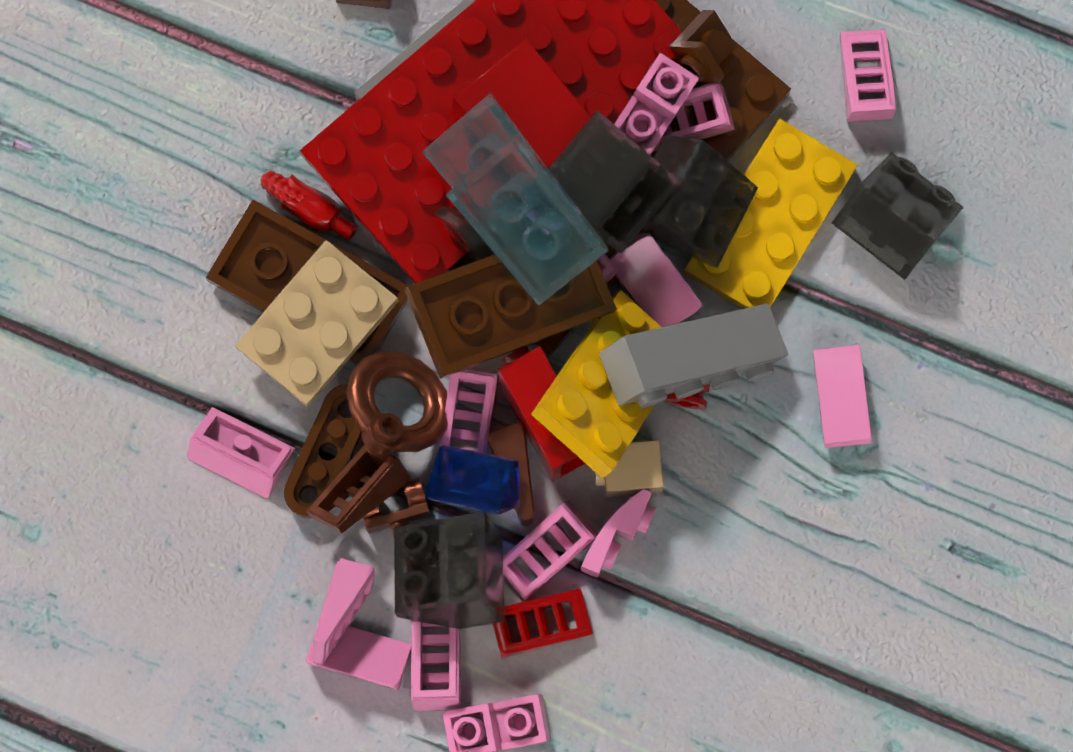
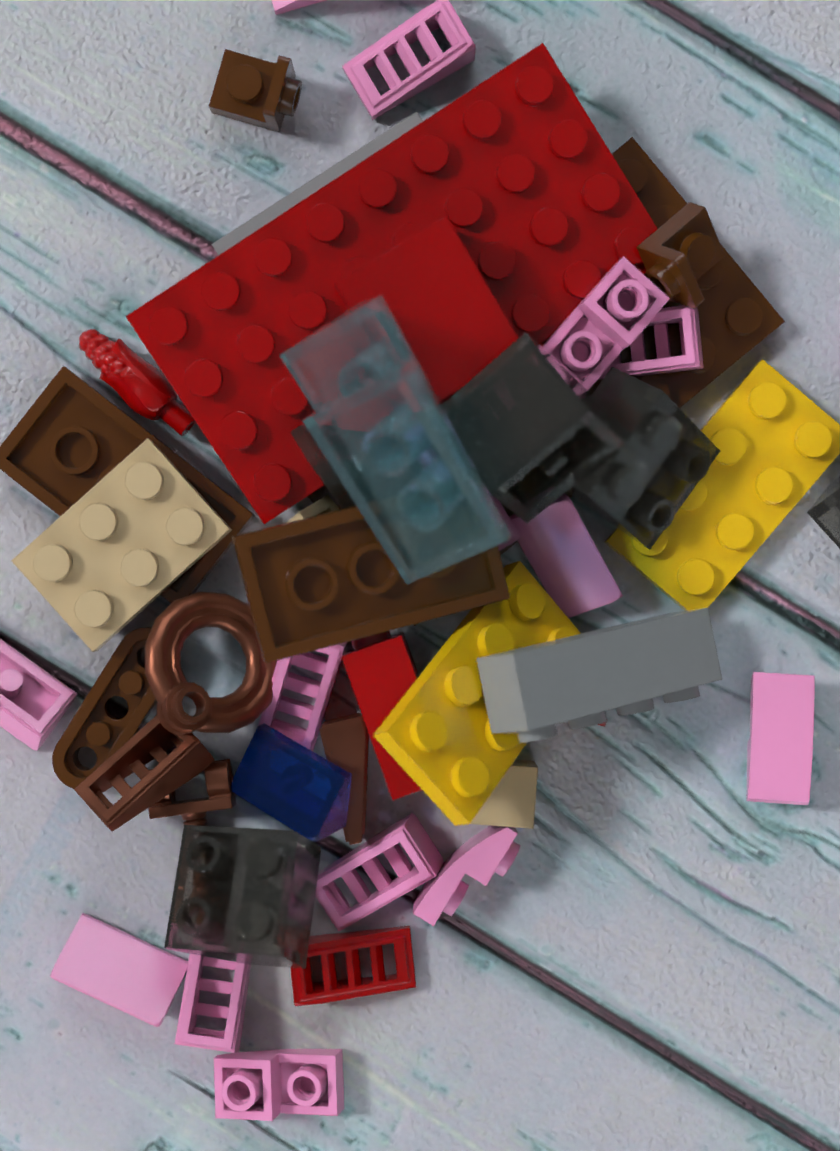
camera: 10 degrees right, 10 degrees up
bright pink slope [312,558,375,665] -> none

